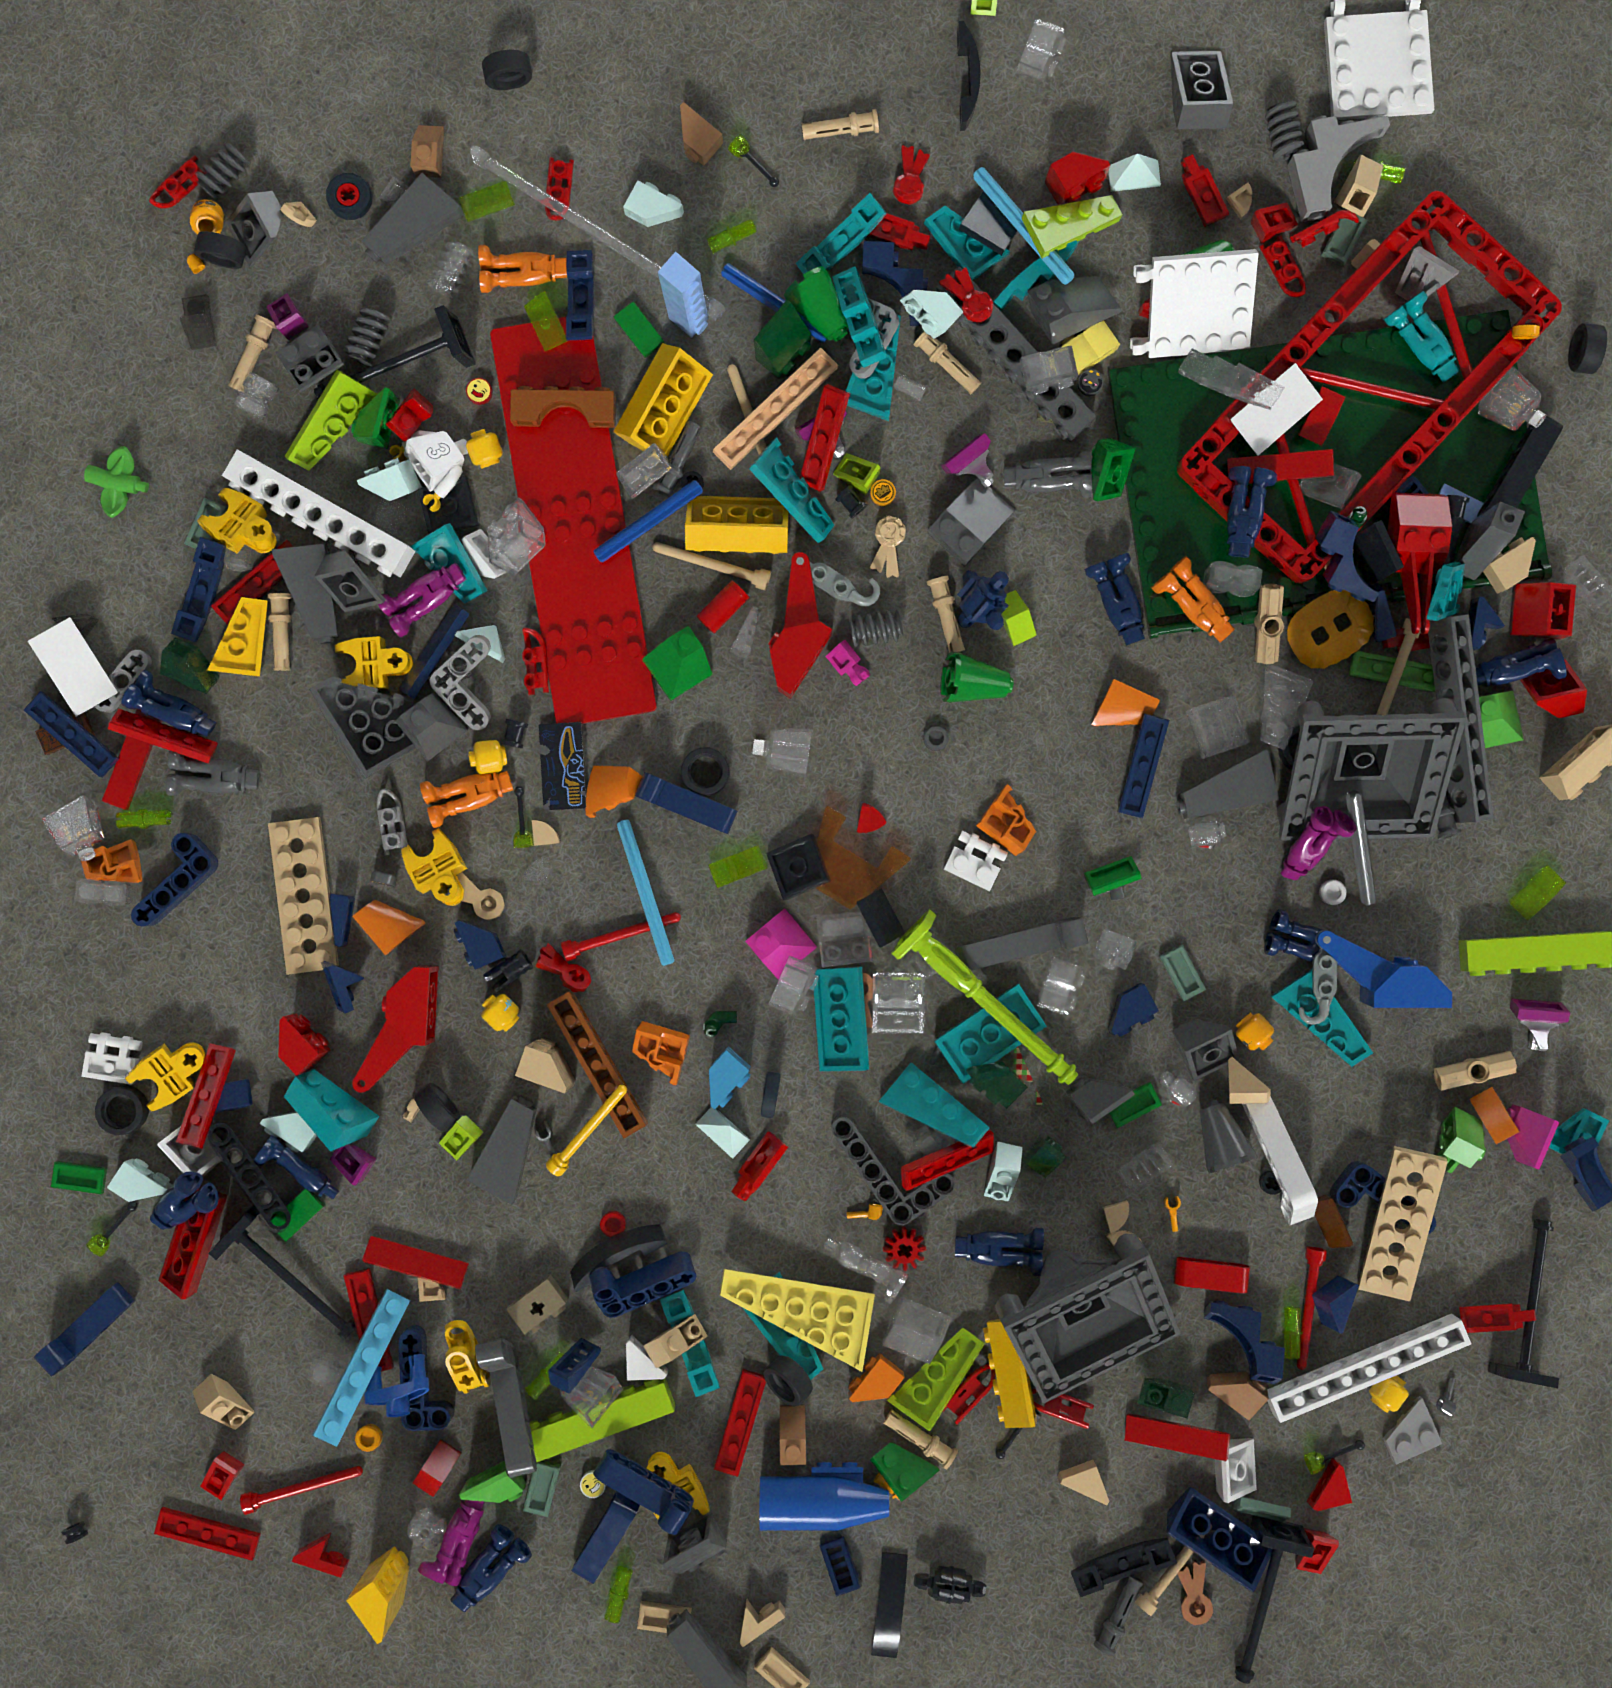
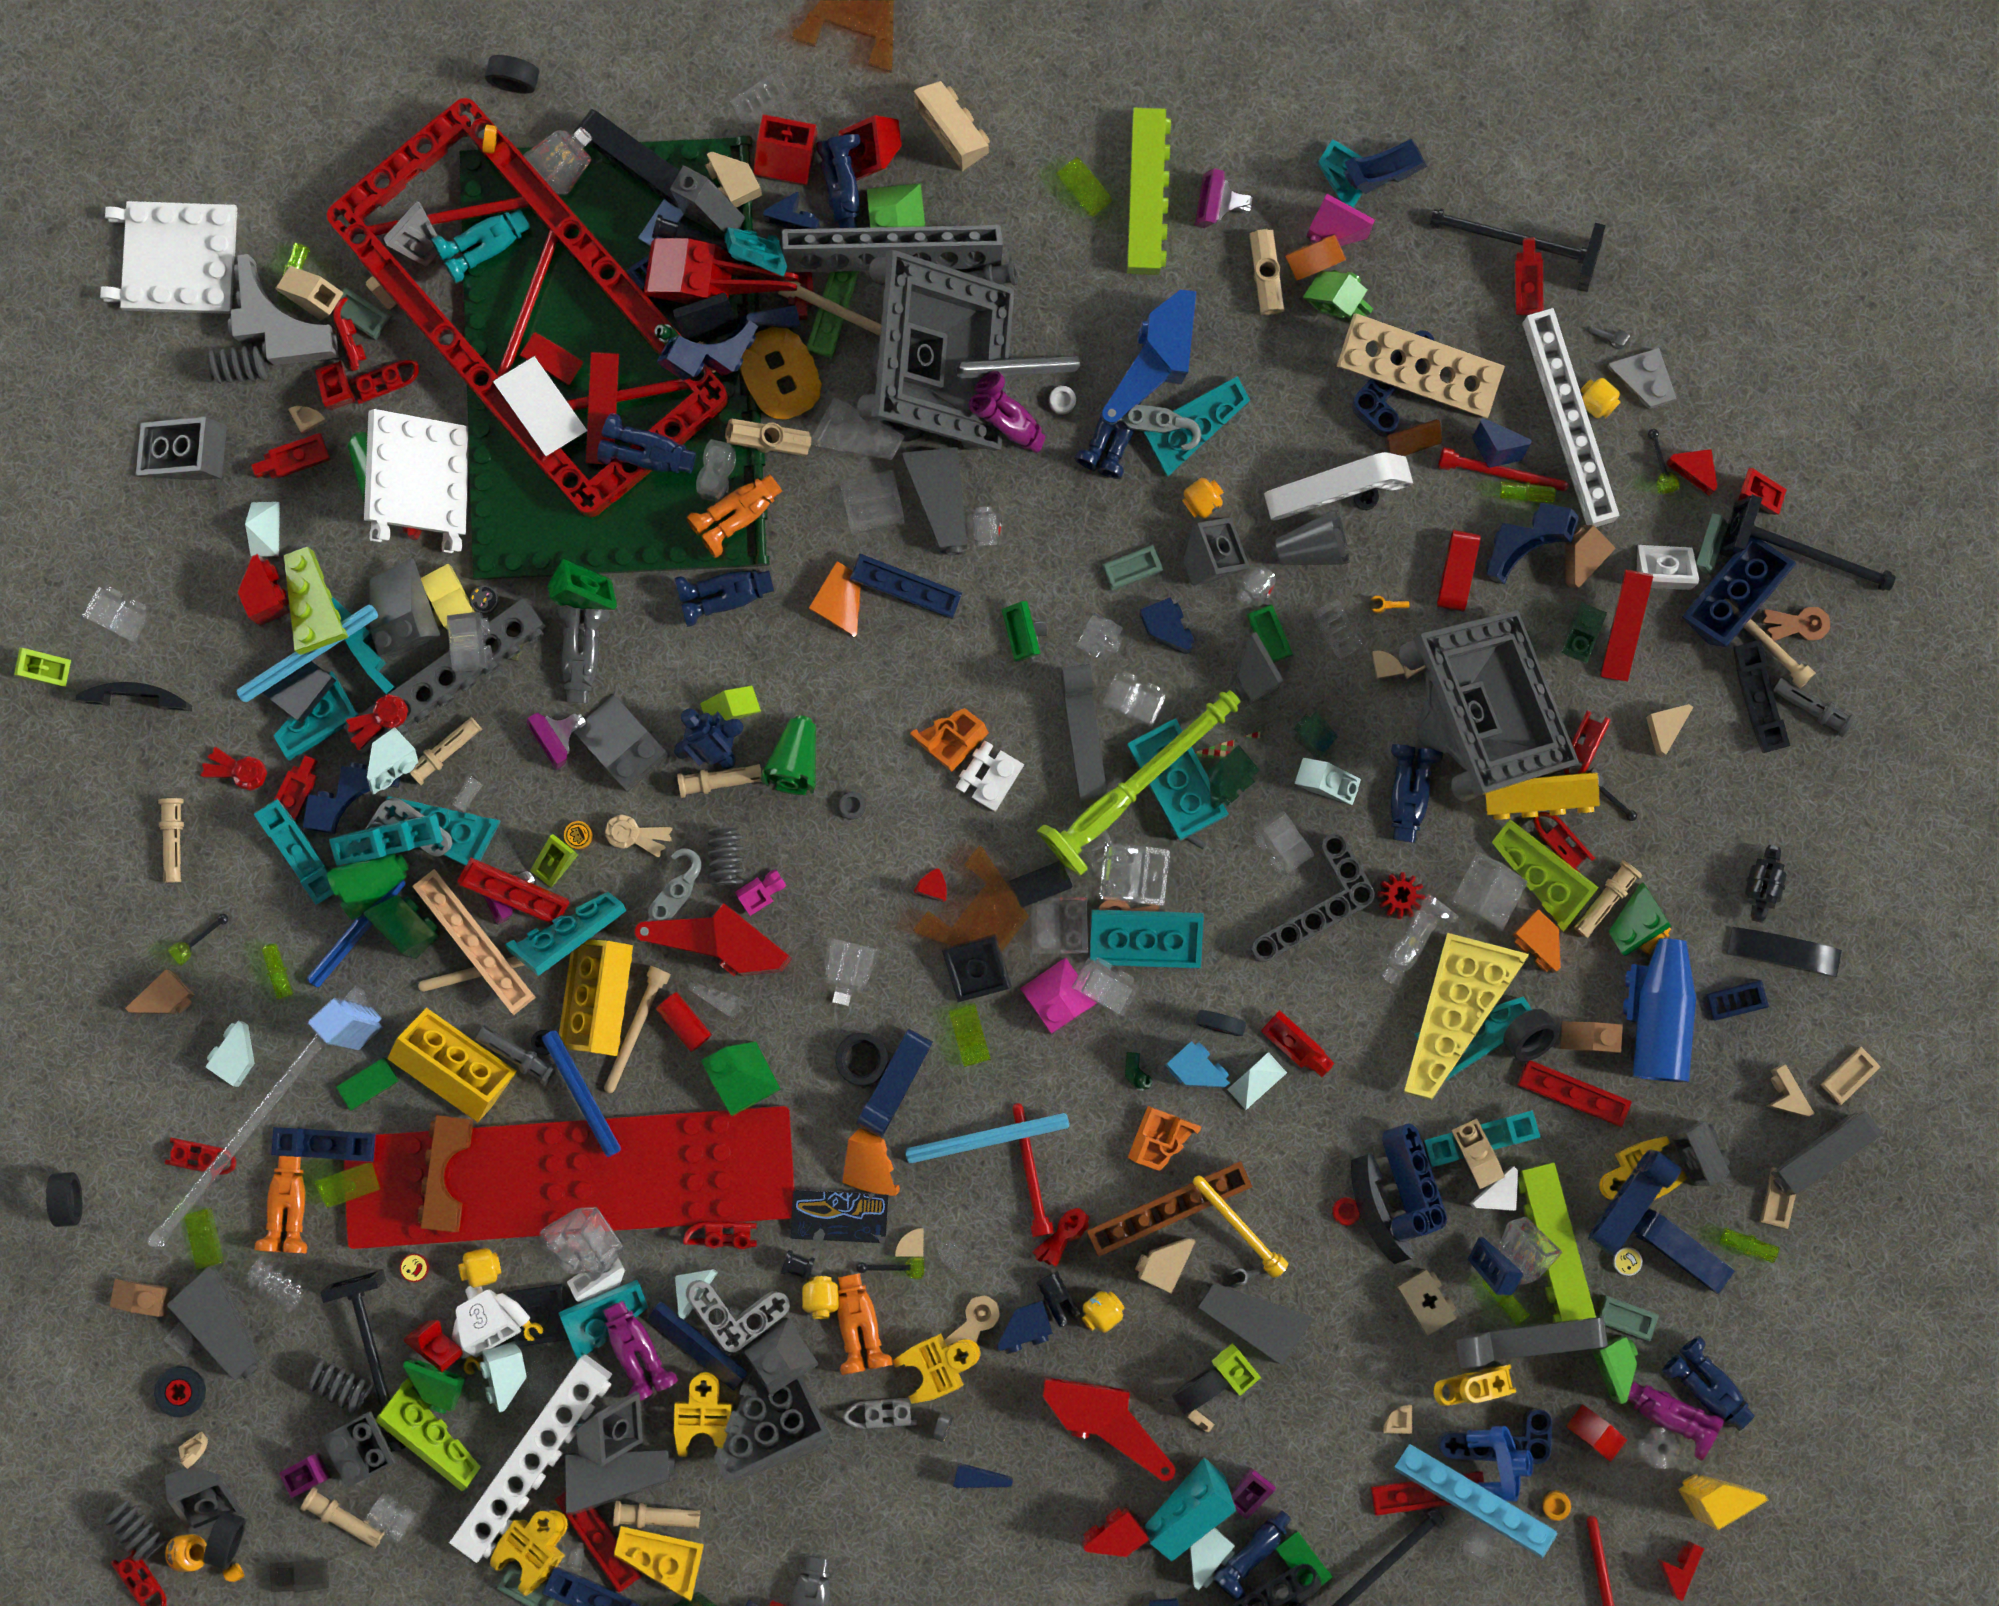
camera: 85 degrees left, 5 degrees down
tan plate [268,817,339,975] -> none
dark blue slope [321,961,364,1014] -> none
orange slope [353,899,426,955] -> none
red tile [362,1236,469,1290] -> none
clear slope [616,443,672,499] -> none
black bush [835,485,868,519] -> none
light orange hand [847,1203,883,1220] -> none
teal wing [879,1063,989,1148] -> none
red tile [901,1129,994,1191] -> none
clear slope [1178,348,1284,410] -> none
tan slope [1228,1057,1271,1104] -> none
clear plate [1300,464,1361,509] -> none

